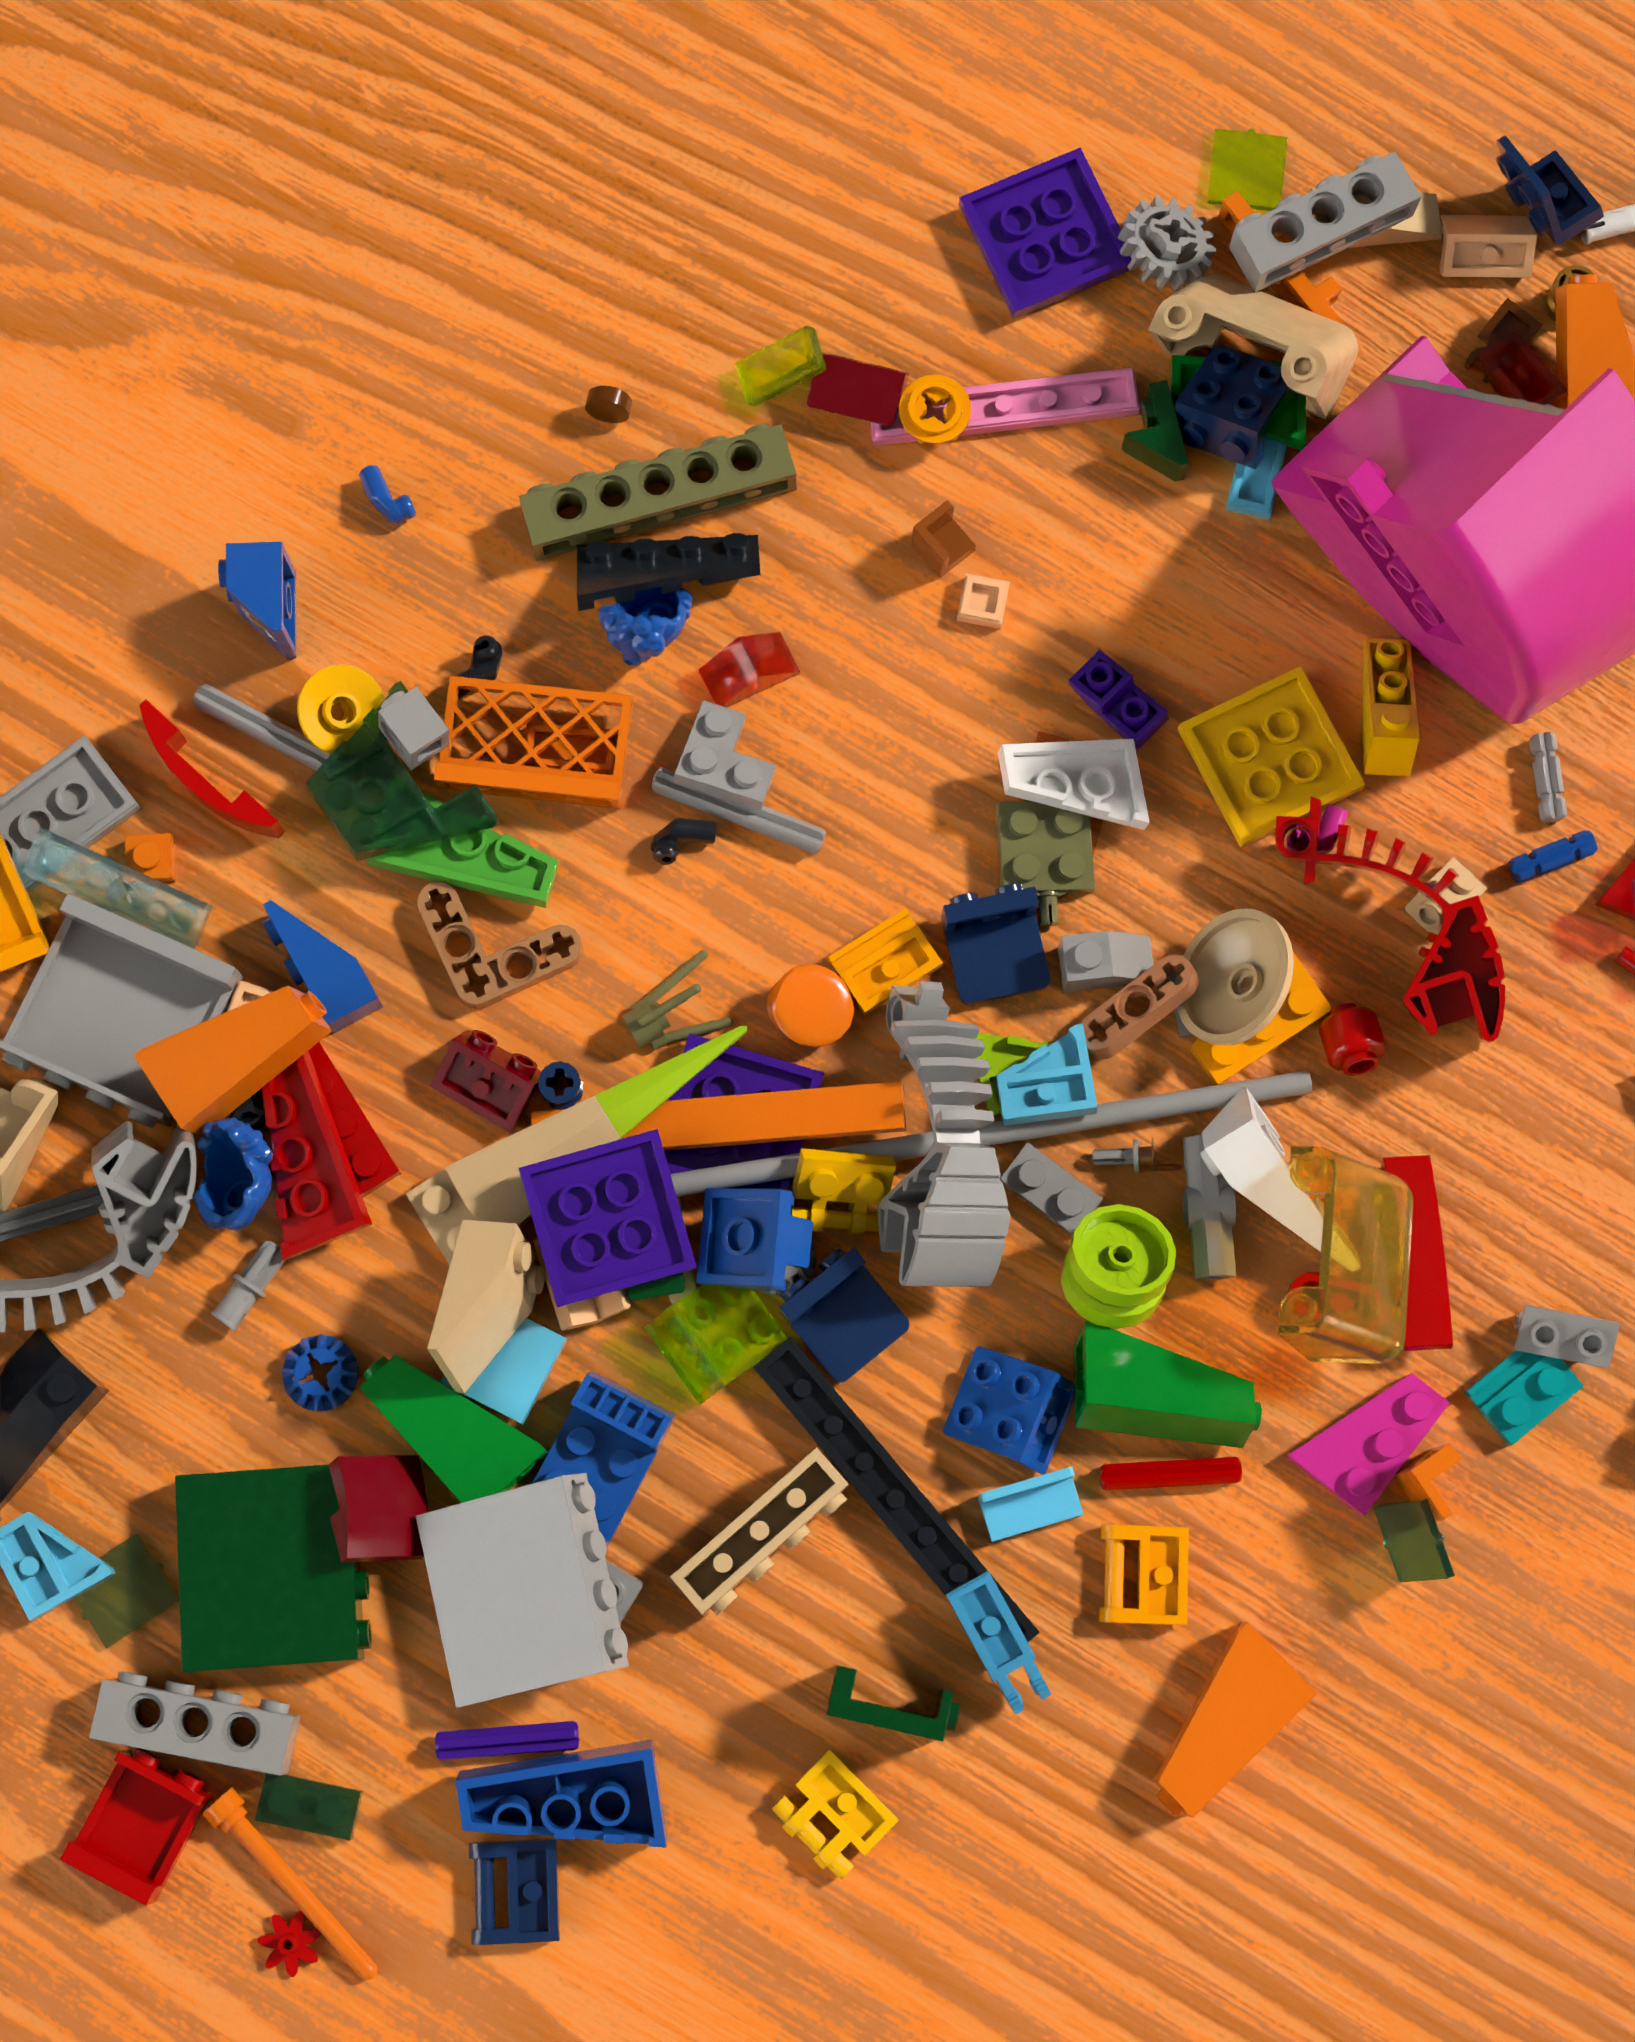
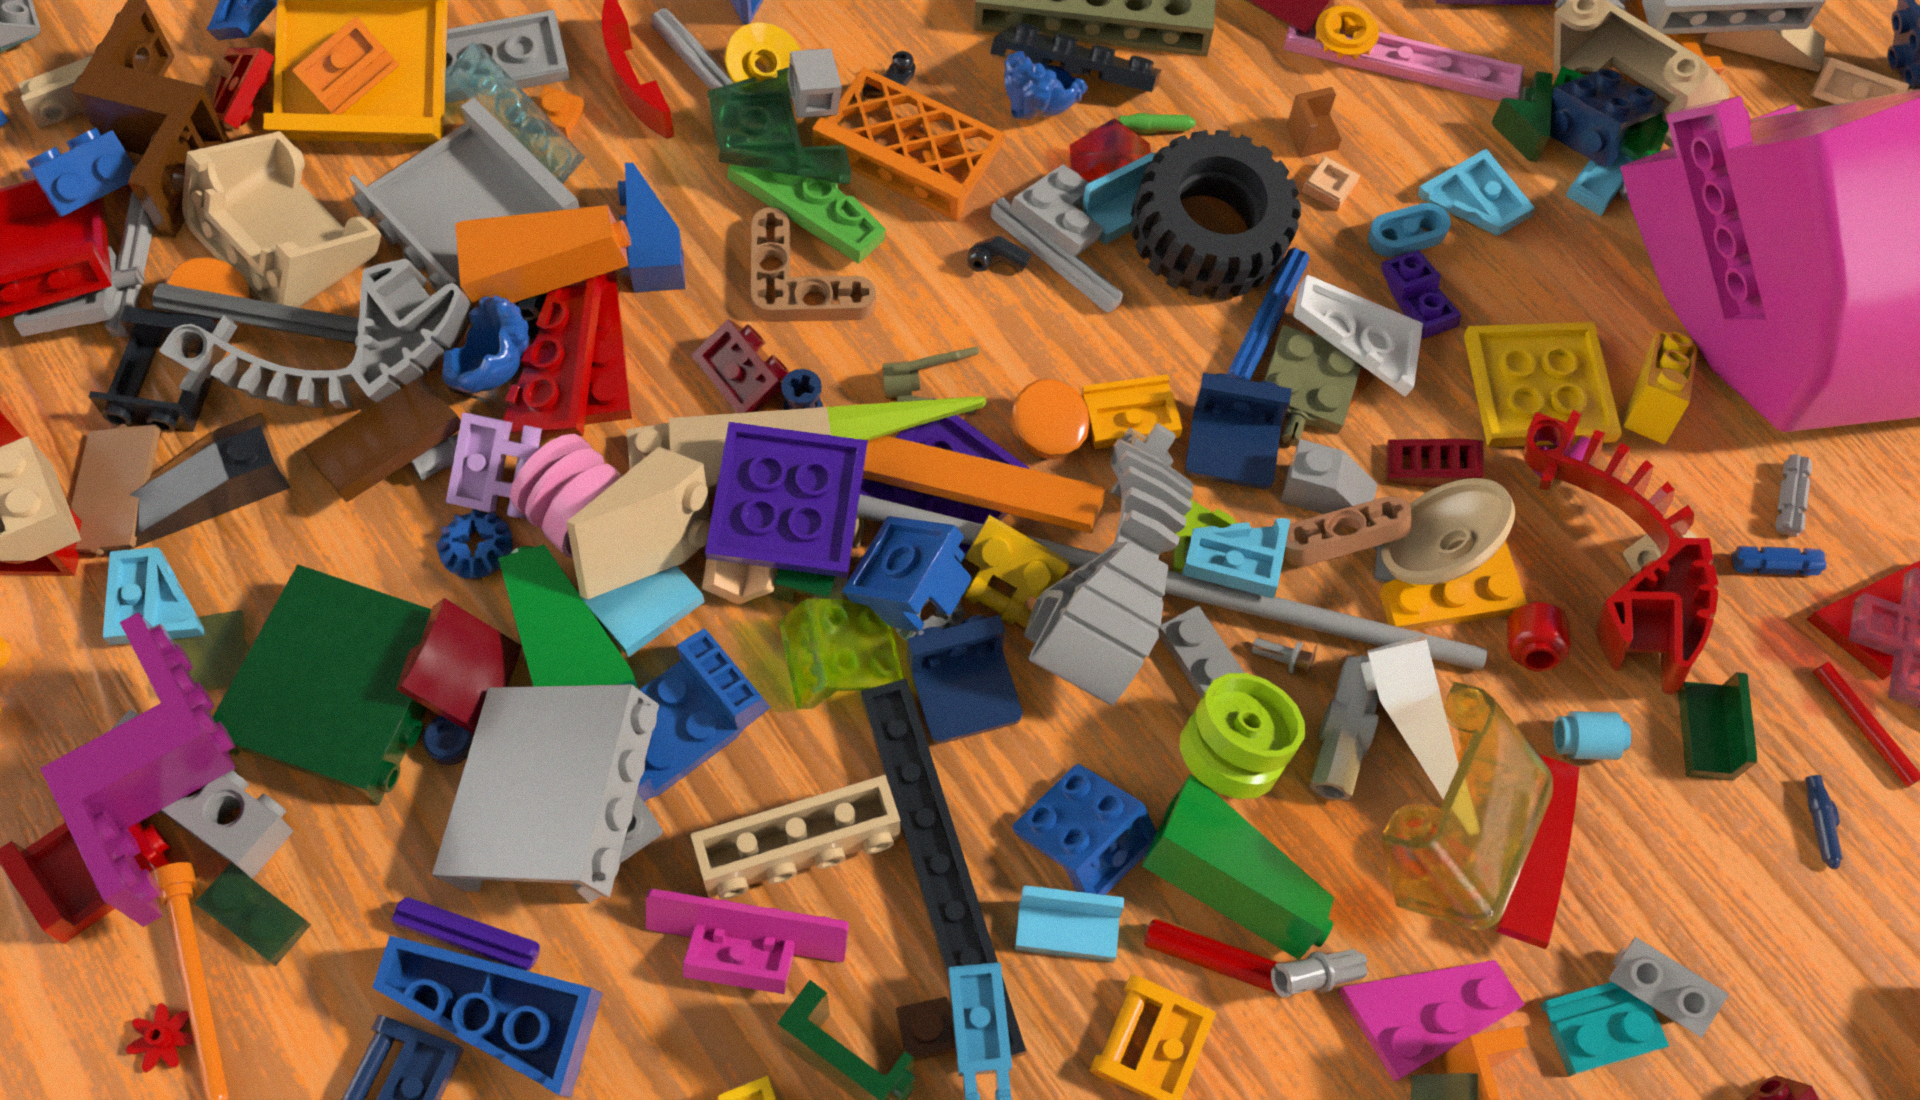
camera: 20 degrees right, 15 degrees down
none -> magenta bracket [40,612,236,927]
none -> reddish brown tile [304,377,461,502]
none -> dark blue tile [423,715,474,765]
none -> lavender plate [446,413,542,518]
none -> bright pink wheel [509,434,623,559]
none -> dark pink bracket [646,889,849,994]
none -> reddish brown plate [896,996,956,1061]
none -> medium azure panel [1082,152,1155,245]
none -> bright green piece [1117,113,1196,135]
none -> black tyre [1130,130,1301,299]
none -> blue axle [1228,248,1309,381]
none -> light grey axle [1271,949,1368,997]
none -> dark azure plate [1367,203,1451,257]
none -> dark red slope [1386,438,1484,488]
none -> medium azure wing [1418,149,1535,236]
none -> medium azure brick [1553,711,1631,760]
none -> dark green panel [1678,672,1757,781]

